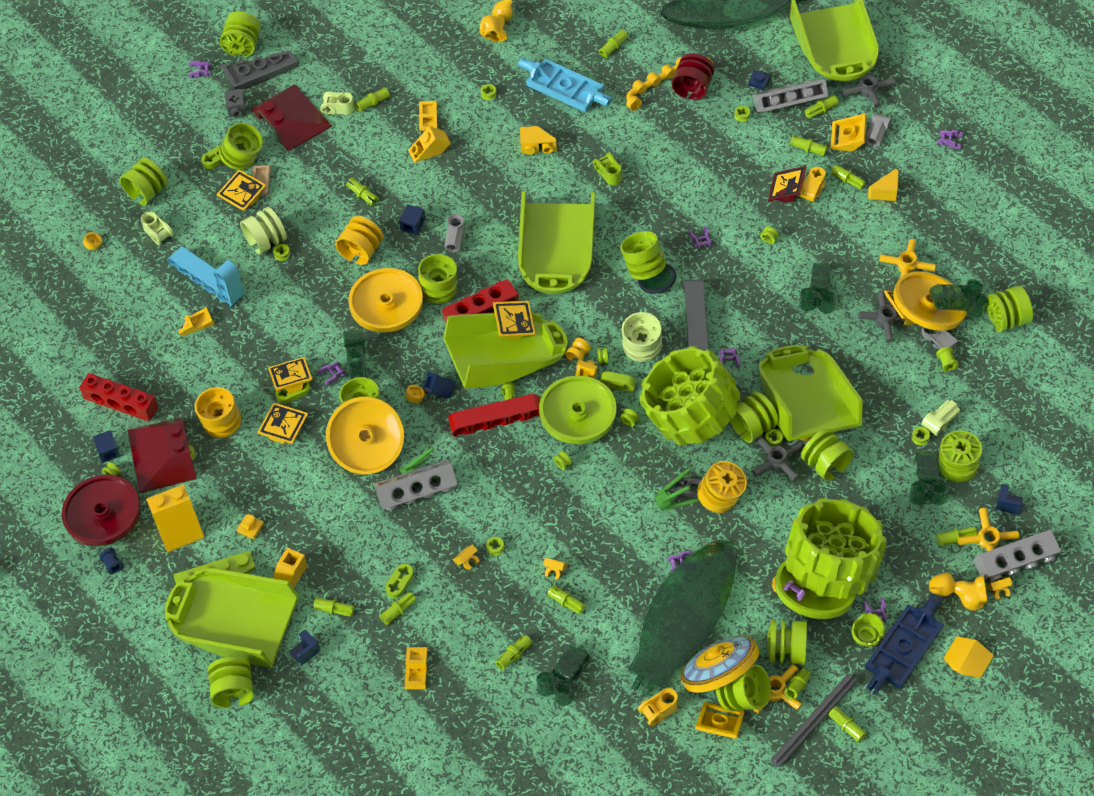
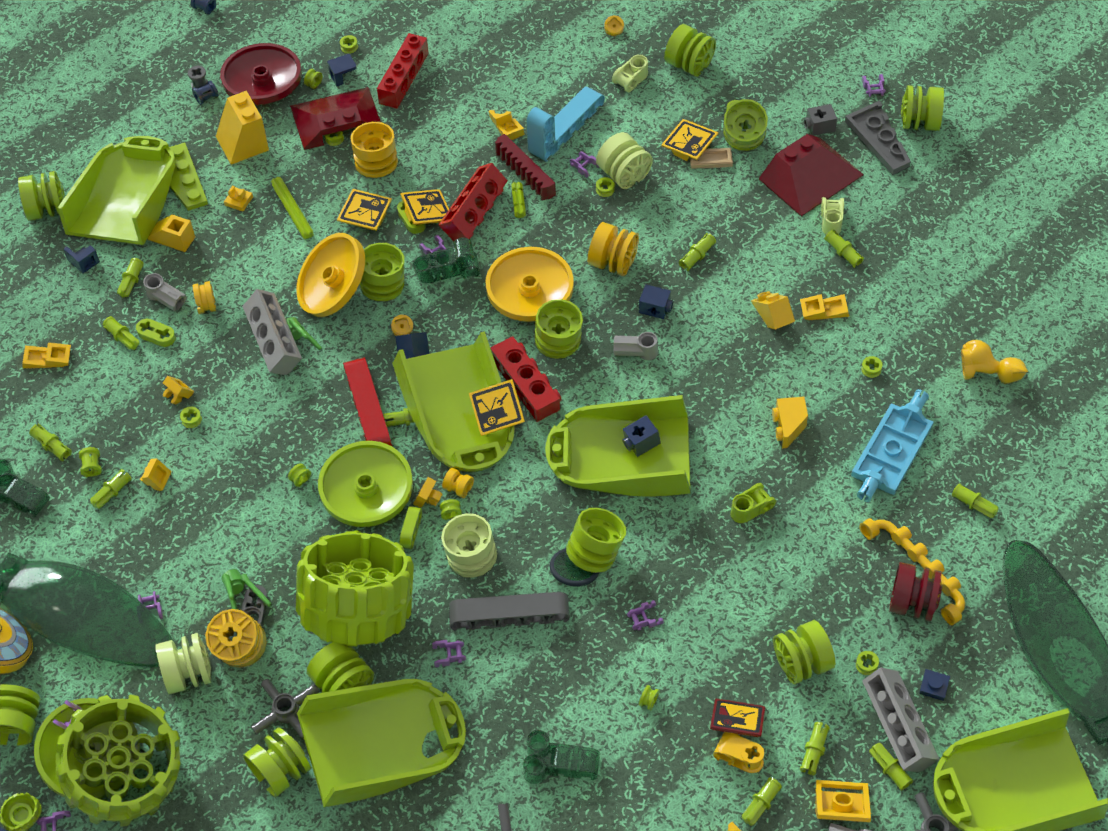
camera: 85 degrees right, 0 degrees up
none -> lime bush [79,447,102,478]
none -> light grey piece [143,273,187,311]
none -> yellowish green wheel [156,633,211,695]
none -> dark grey bush [188,66,208,88]
none -> yellow wheel [193,281,216,314]
none -> lime axle [271,177,314,240]
none -> lime bush [340,35,358,54]
none -> red brick [439,163,508,242]
none -> dark red gear [495,134,556,200]
none -> lime axle [511,182,526,218]
none -> medium lavender piece [570,151,599,178]
none -> brick [622,415,661,457]
none -> lime wheel [773,620,836,684]

